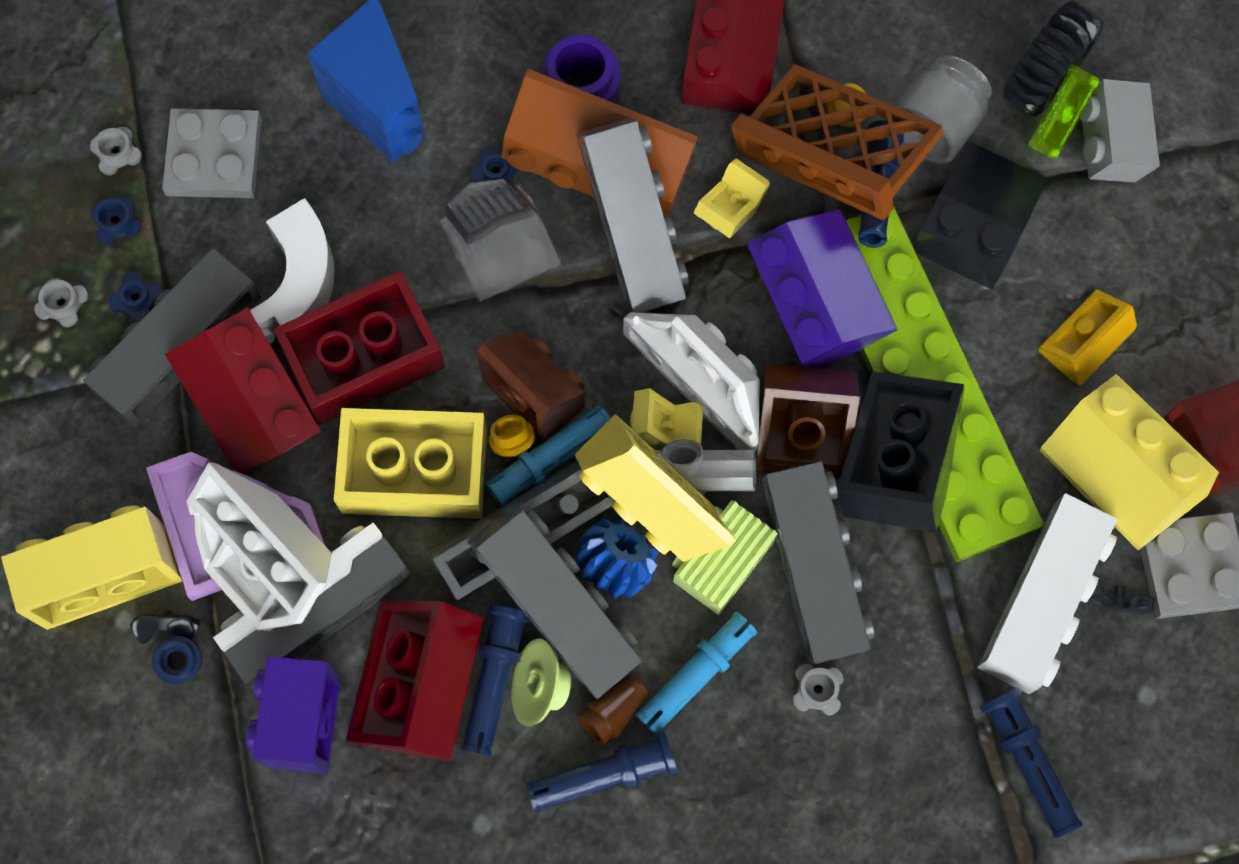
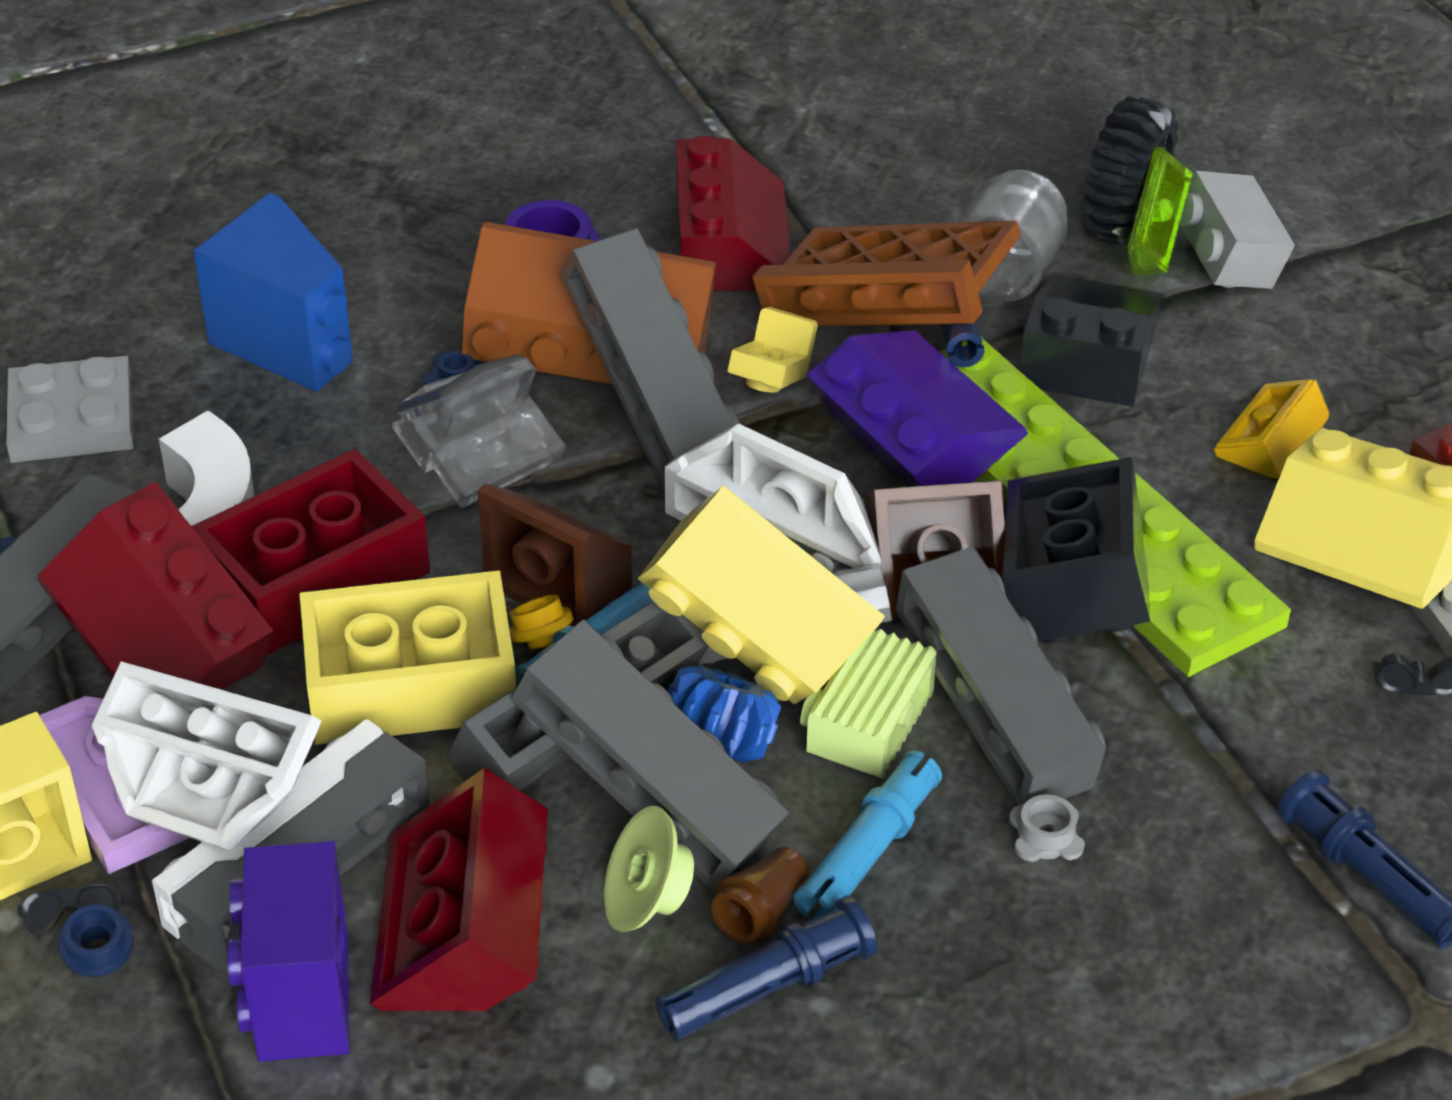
camera: 10 degrees left, 30 degrees down
dark blue pin [461,605,530,756] -> none
white brick [977,493,1117,694] -> none

